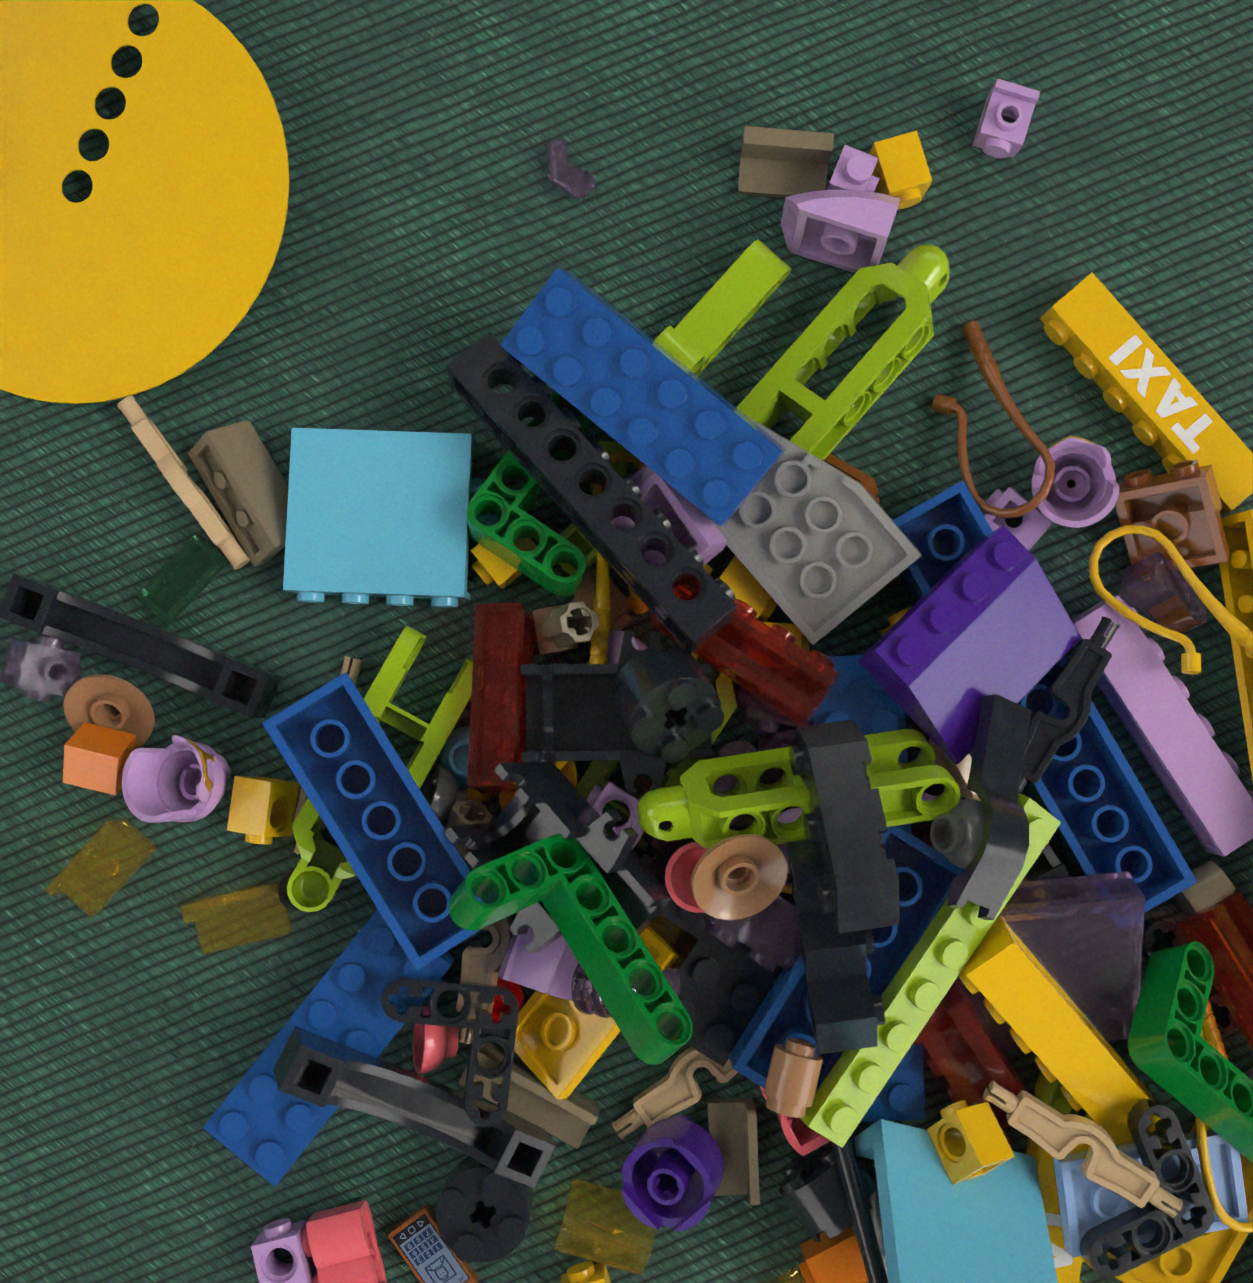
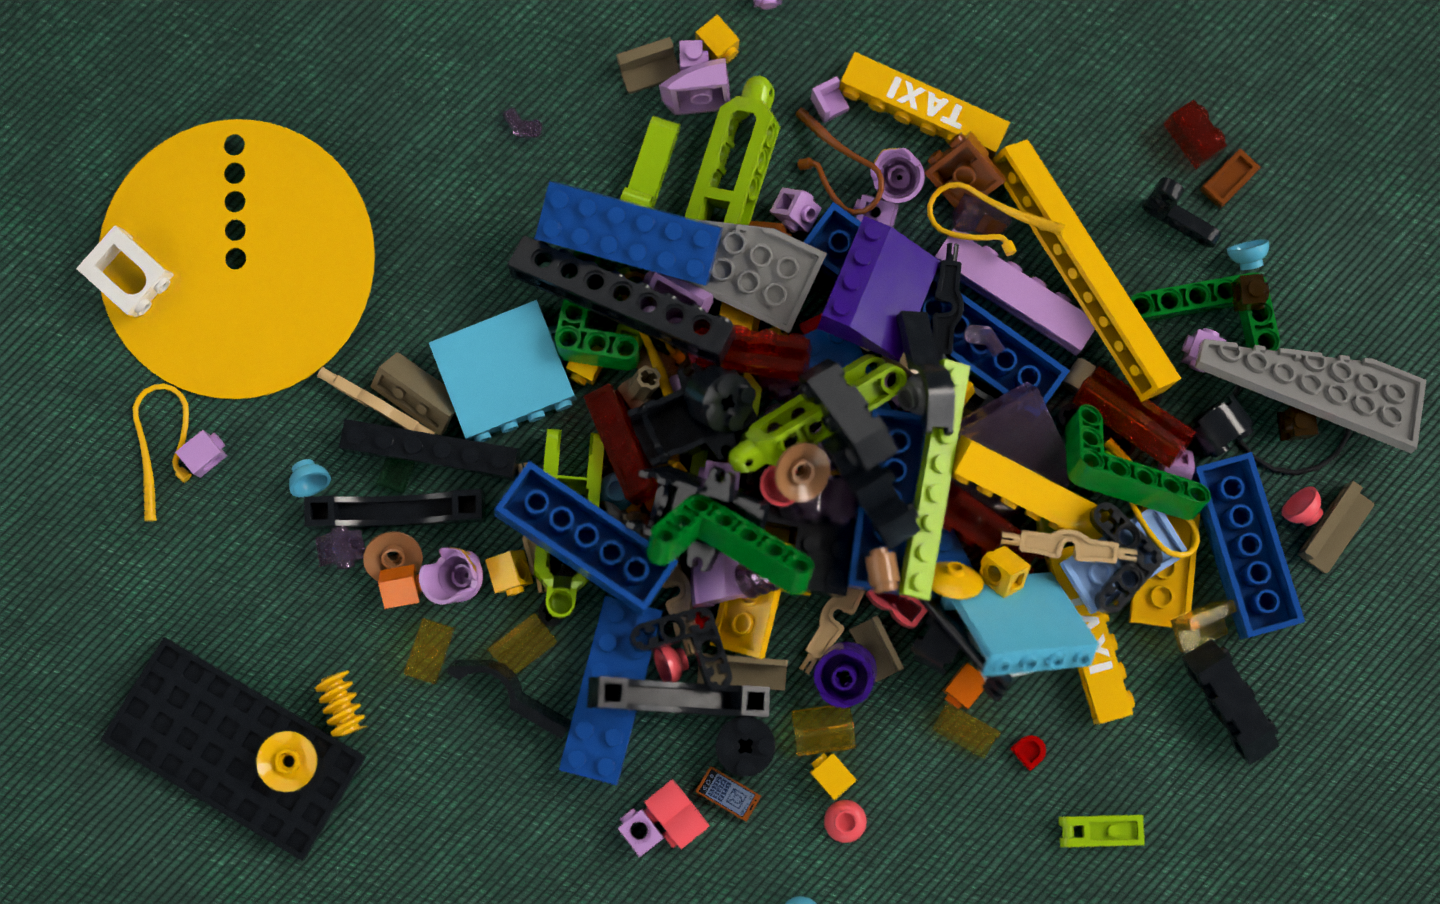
camera: 25 degrees left, 5 degrees down
none -> medium azure piece [289,459,331,497]
none -> black arch [339,419,521,481]
none -> black piece [446,660,572,739]
none -> lavender brick [770,187,822,233]
none -> red tile [798,313,823,337]
none -> lavender panel [811,77,849,123]
none -> yellow dish [931,561,984,599]
none -> clear purple arm [963,325,1005,357]

